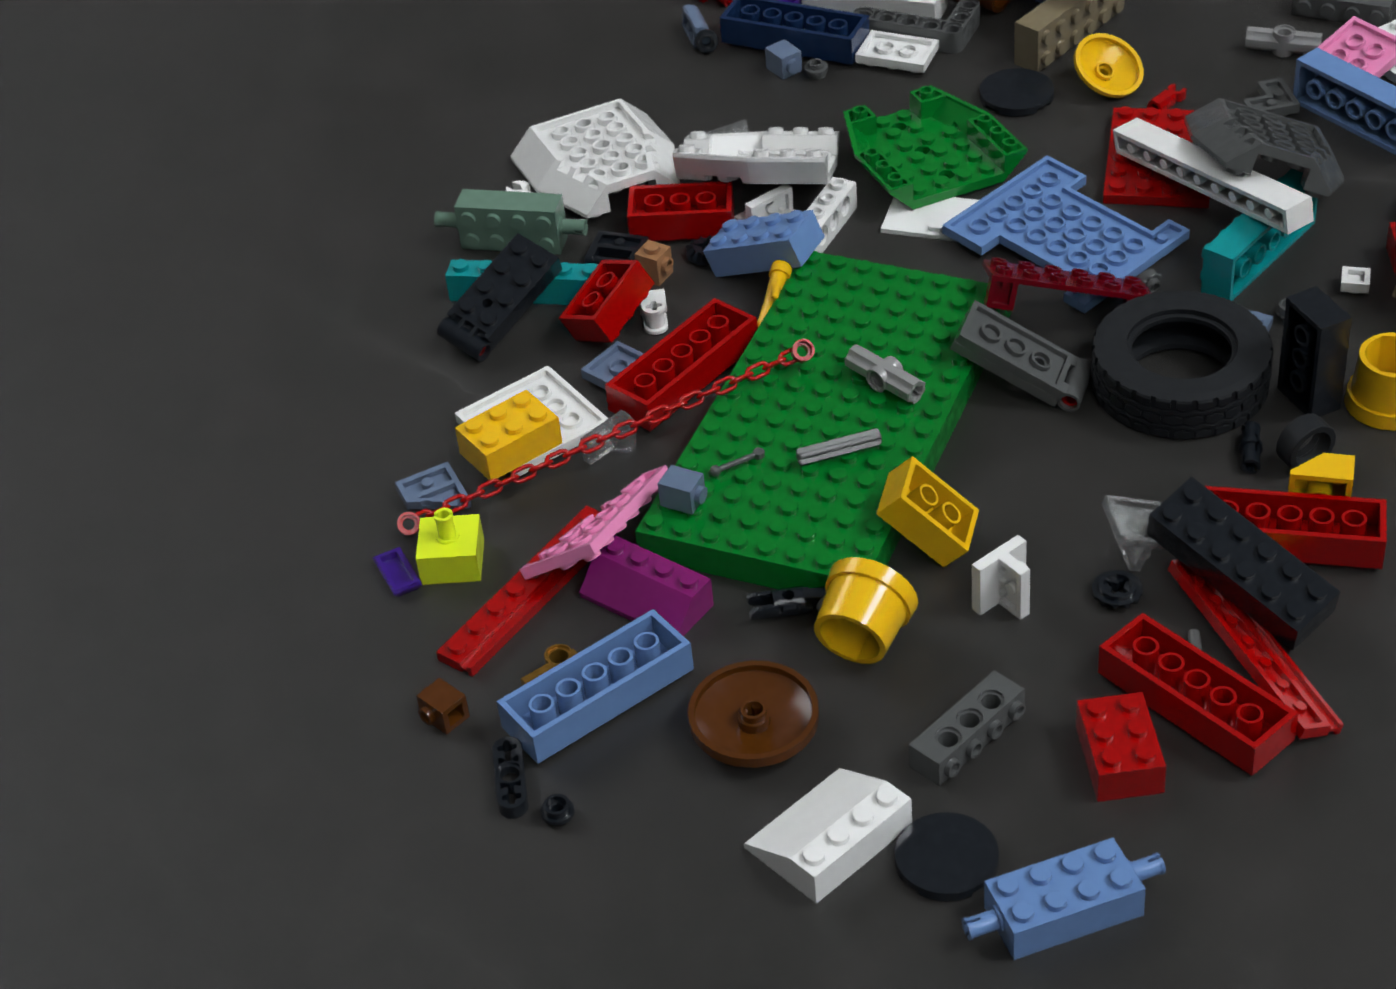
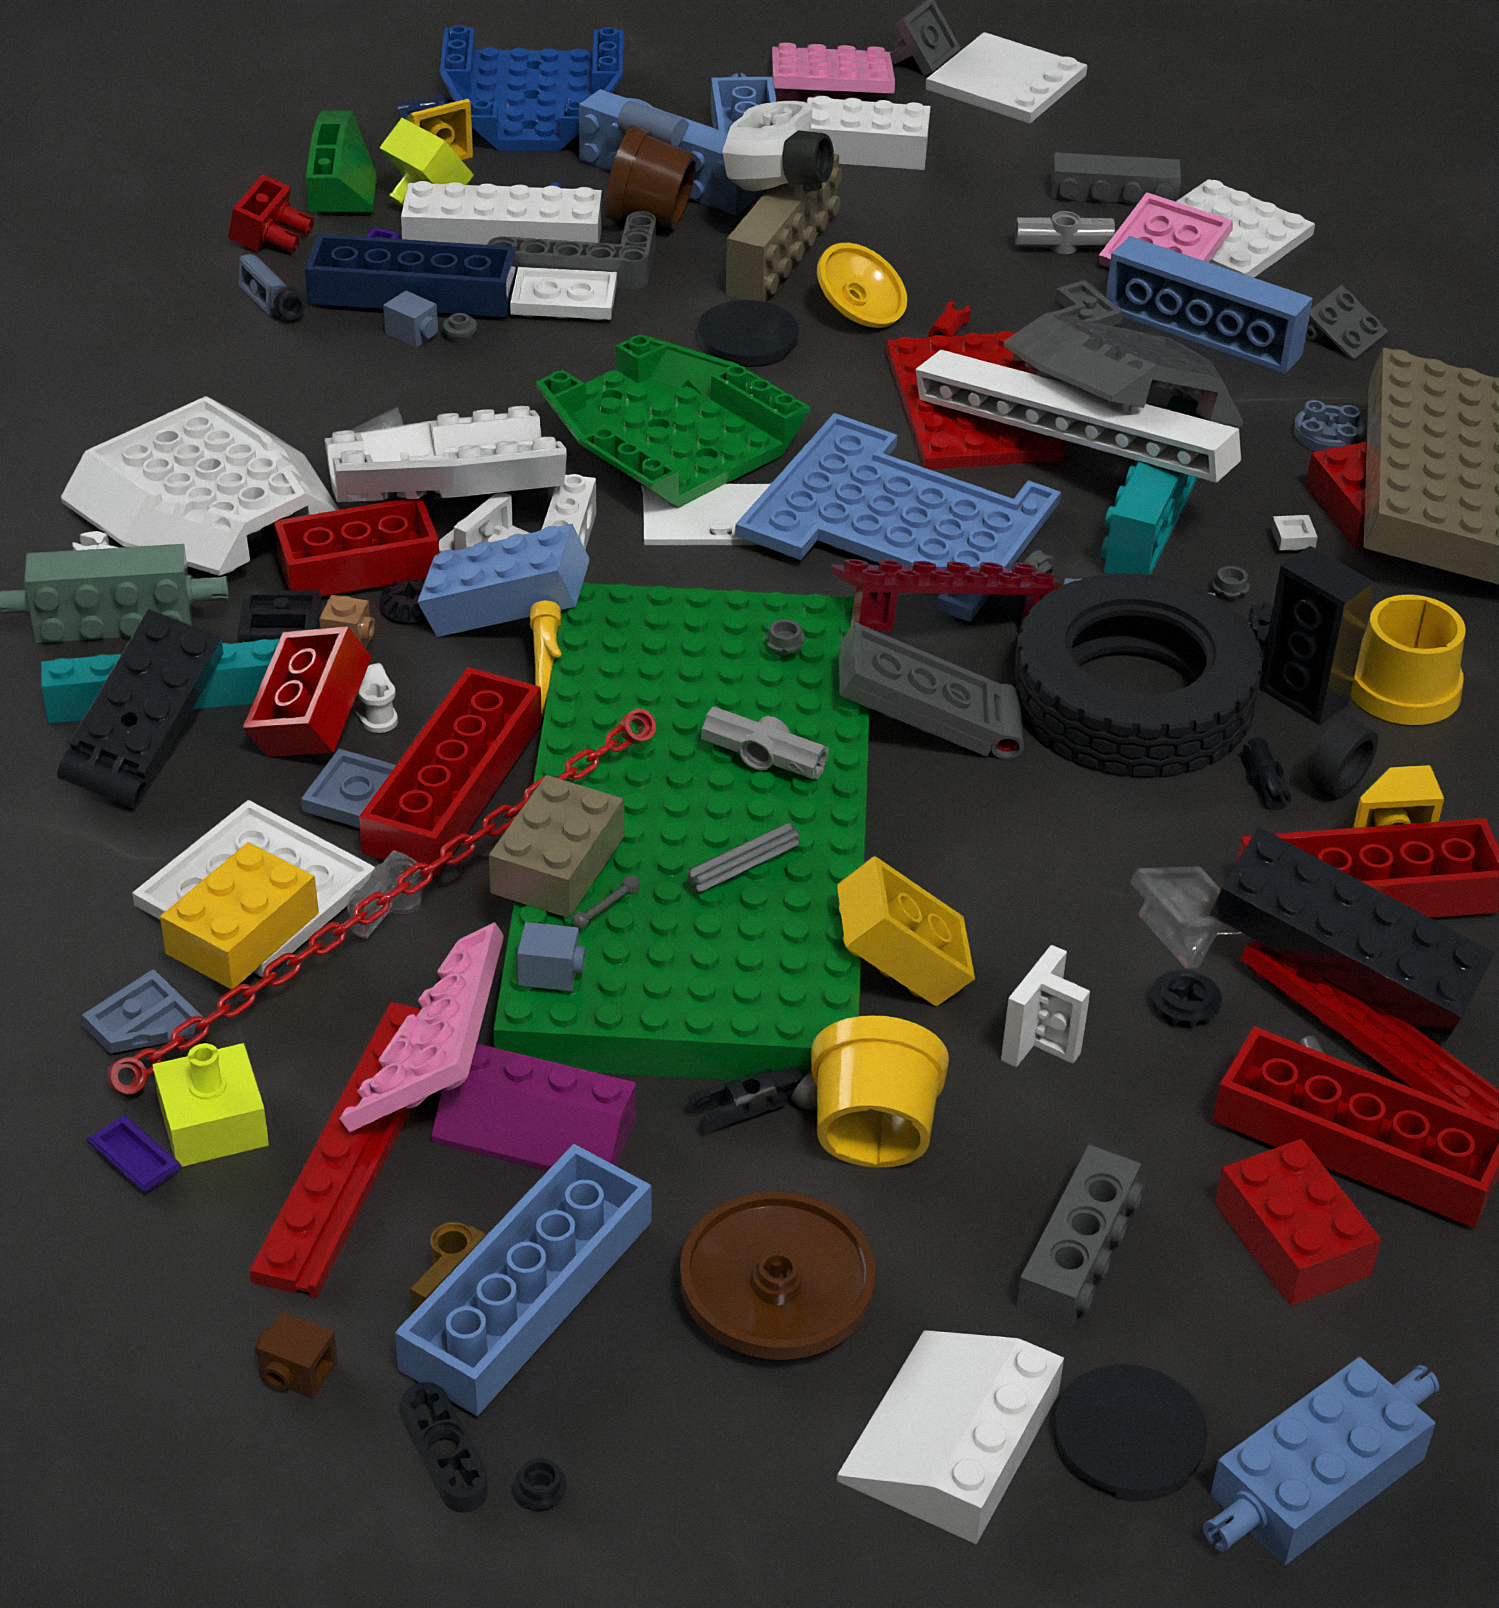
camera: 25 degrees left, 0 degrees up
none -> dark tan brick [489,775,624,918]
none -> dark grey plate [766,619,805,655]

